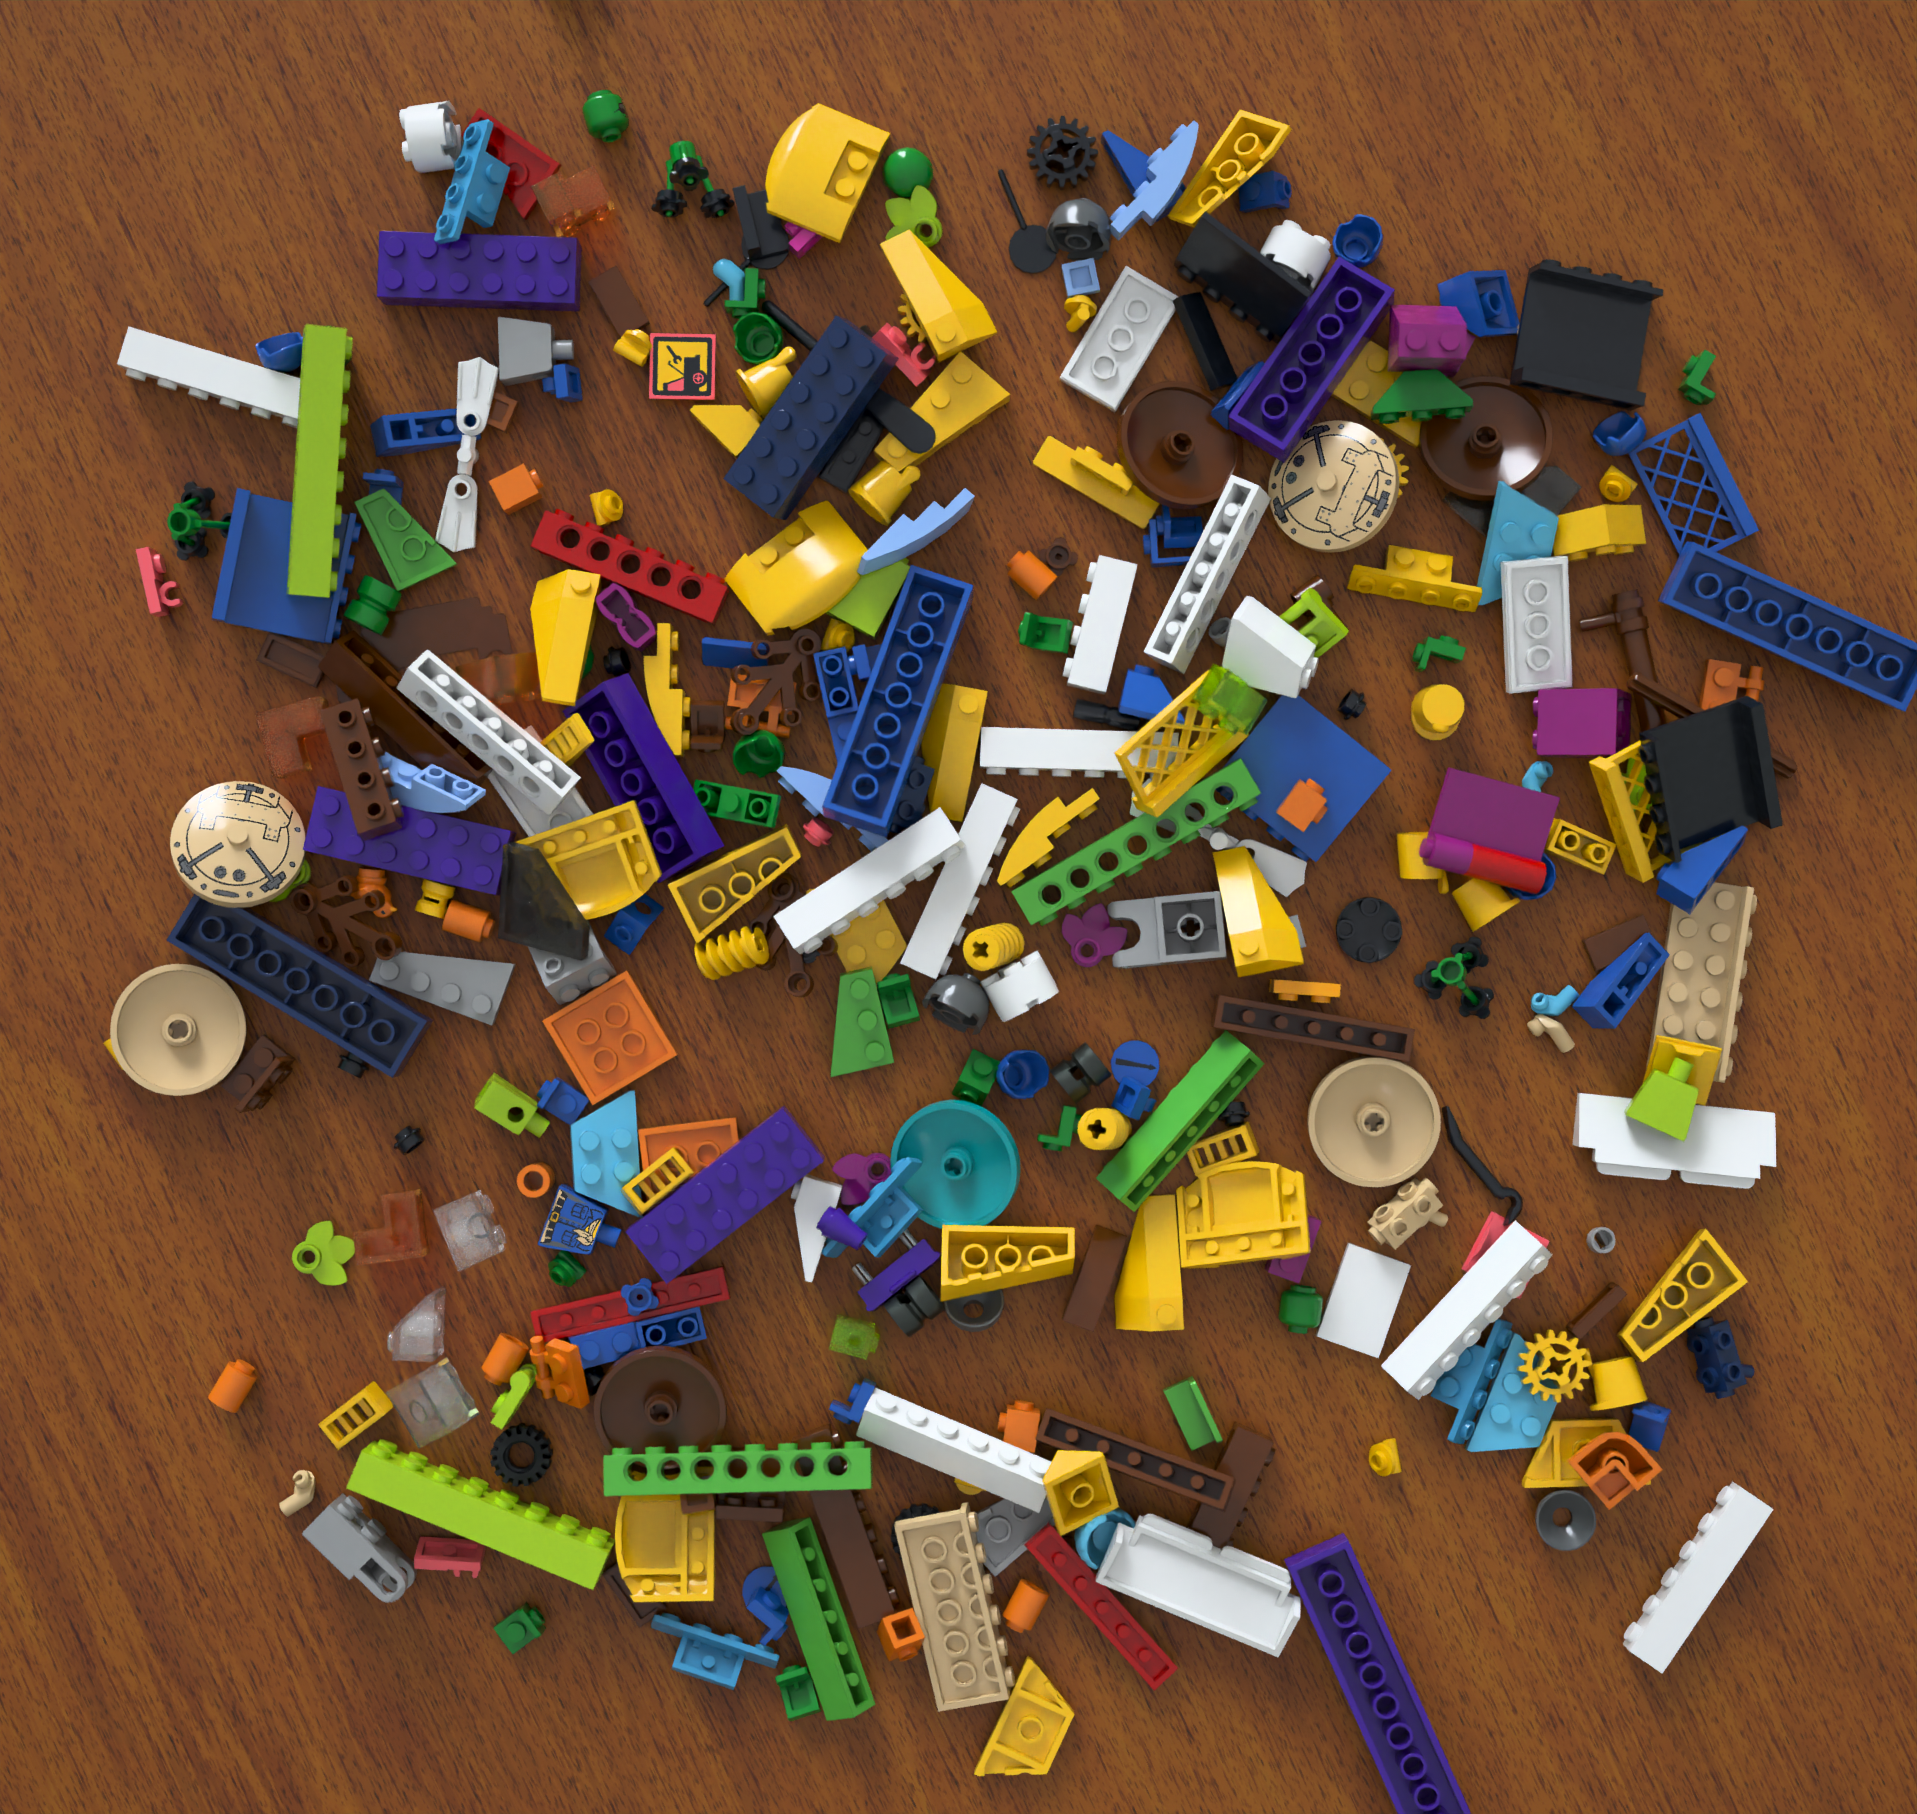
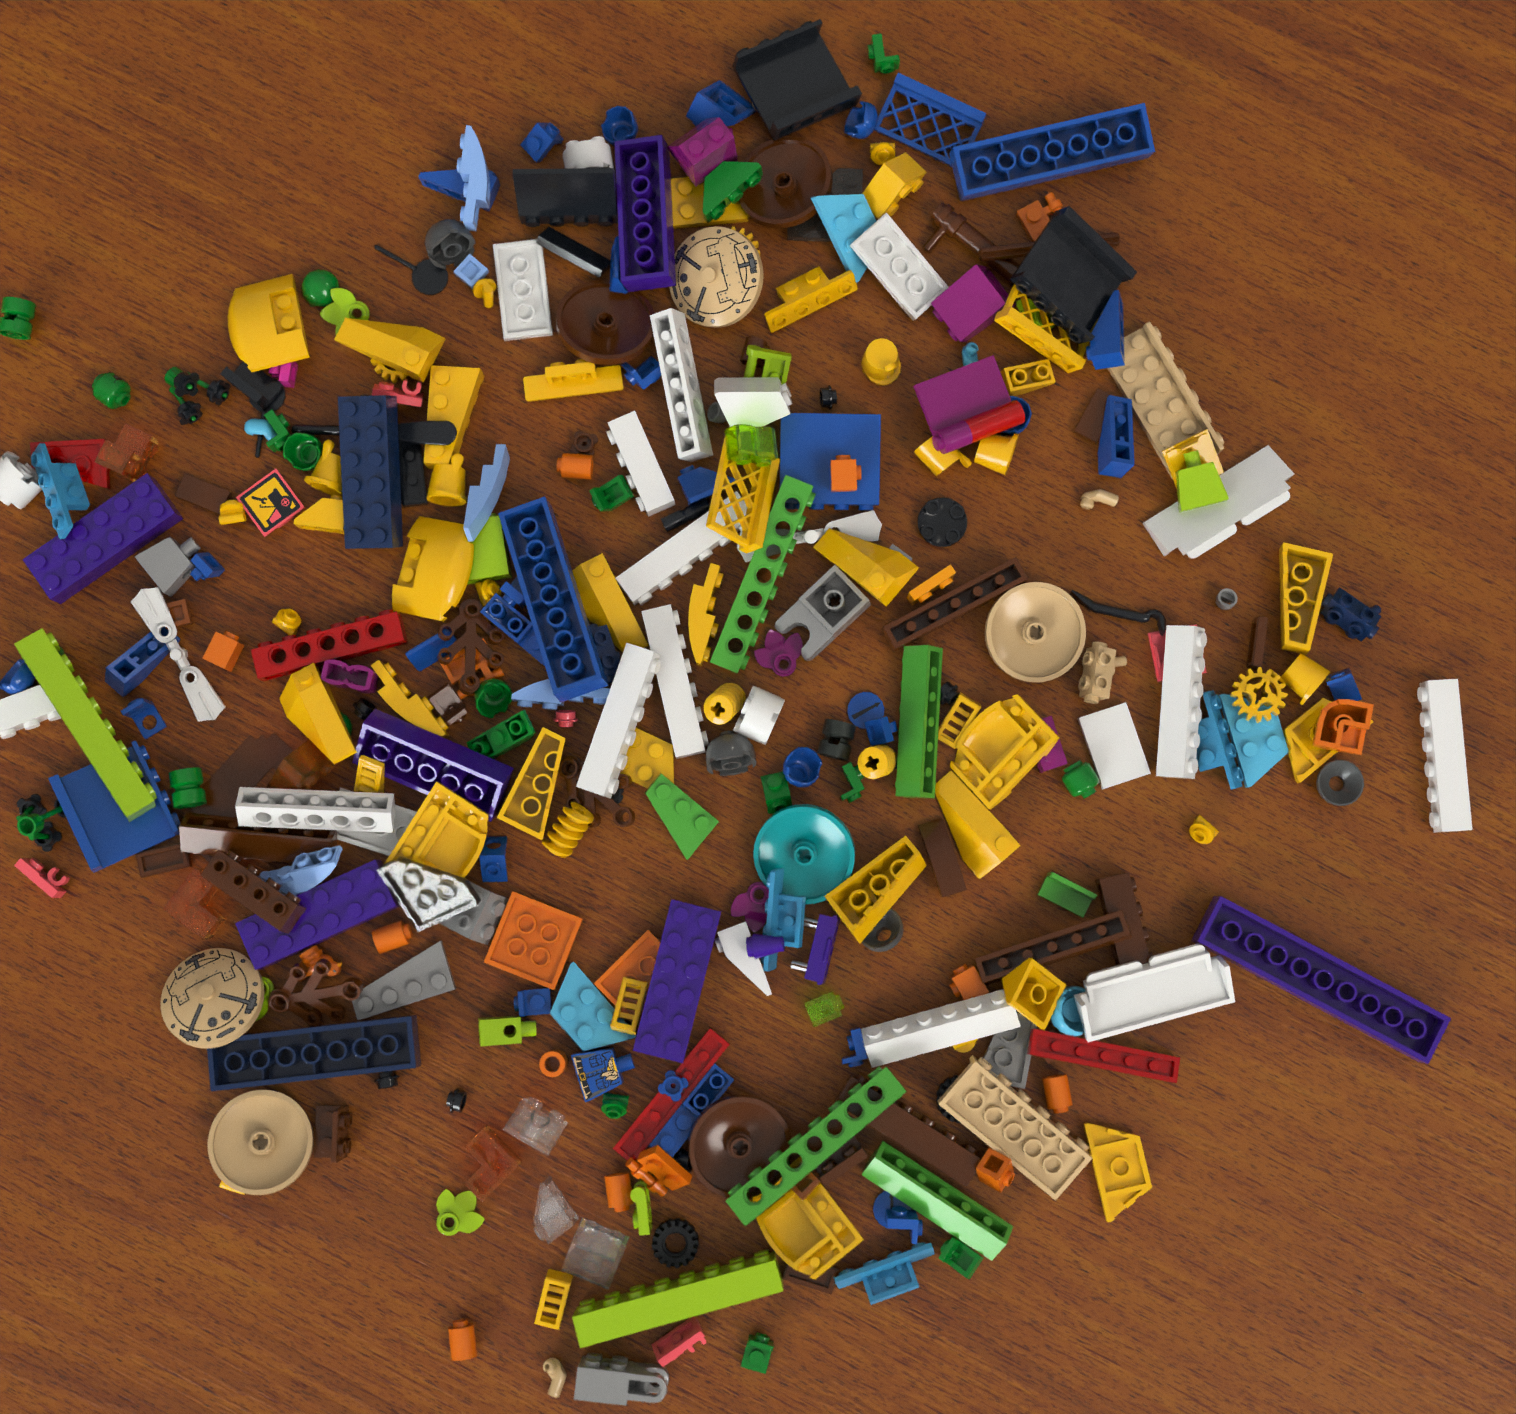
camera: 35 degrees left, 5 degrees down
bright green wing [354,488,458,592] -> none
yellow wheel [415,879,456,919] -> none
green bracket [877,973,920,1029] -> none
pearl dark grey wheel [883,1275,945,1337] -> none
black gear [1027,116,1098,190] -> none
blue bracket [1143,519,1191,568] -> none
yellow wedge [1168,110,1292,228] -> none
green bracket [1412,635,1466,672] -> none
black plant [1414,936,1494,1019] -> none
medium azure arm [1531,984,1580,1016] -> none

